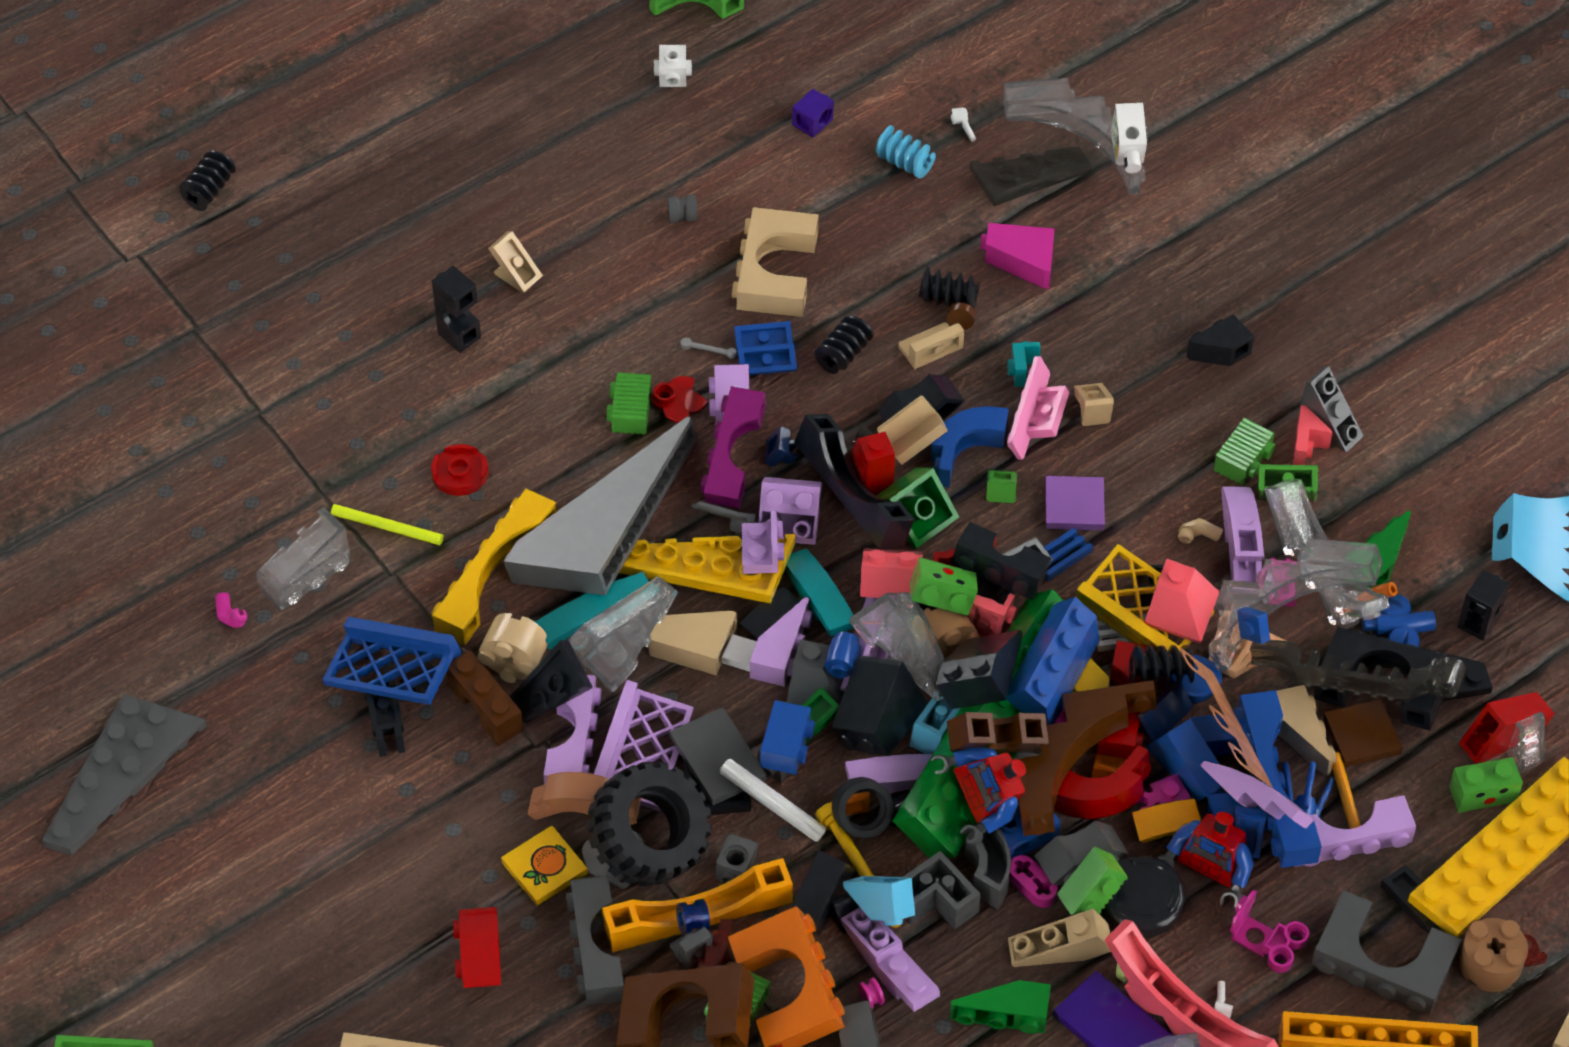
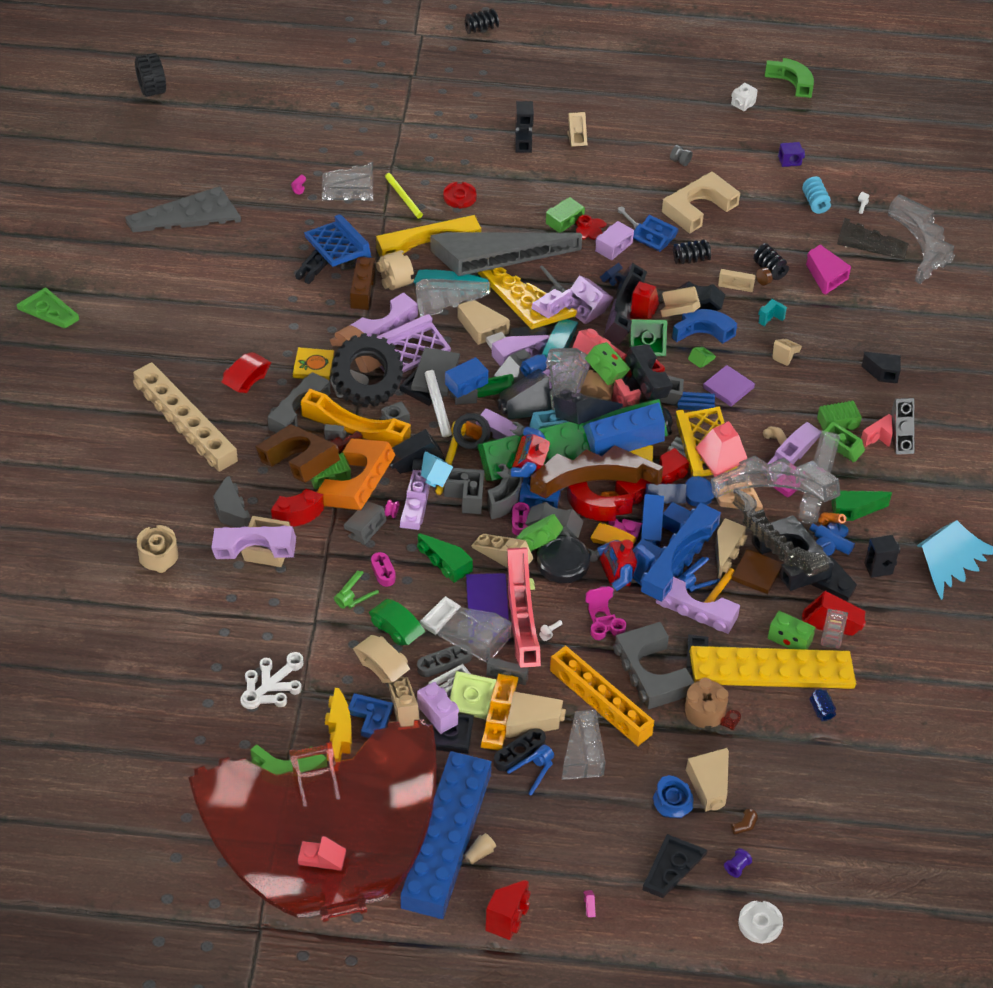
camera: 40 degrees right, 5 degrees down
black wing [510,640,593,723] -> none
clear blue wheel [676,899,710,934] -> none
magenta arch [700,386,766,509] -> none
reddish brown arch [947,712,1049,752] -> none
bright pink bracket [1007,356,1069,460] -> none
white torso [1111,103,1147,173] -> none
black piece [1129,645,1195,684] -> none
nougat piece [1180,647,1274,789] -> none
lavender slope [1200,761,1314,829] -> none
blue plate [1237,606,1270,644] -> none

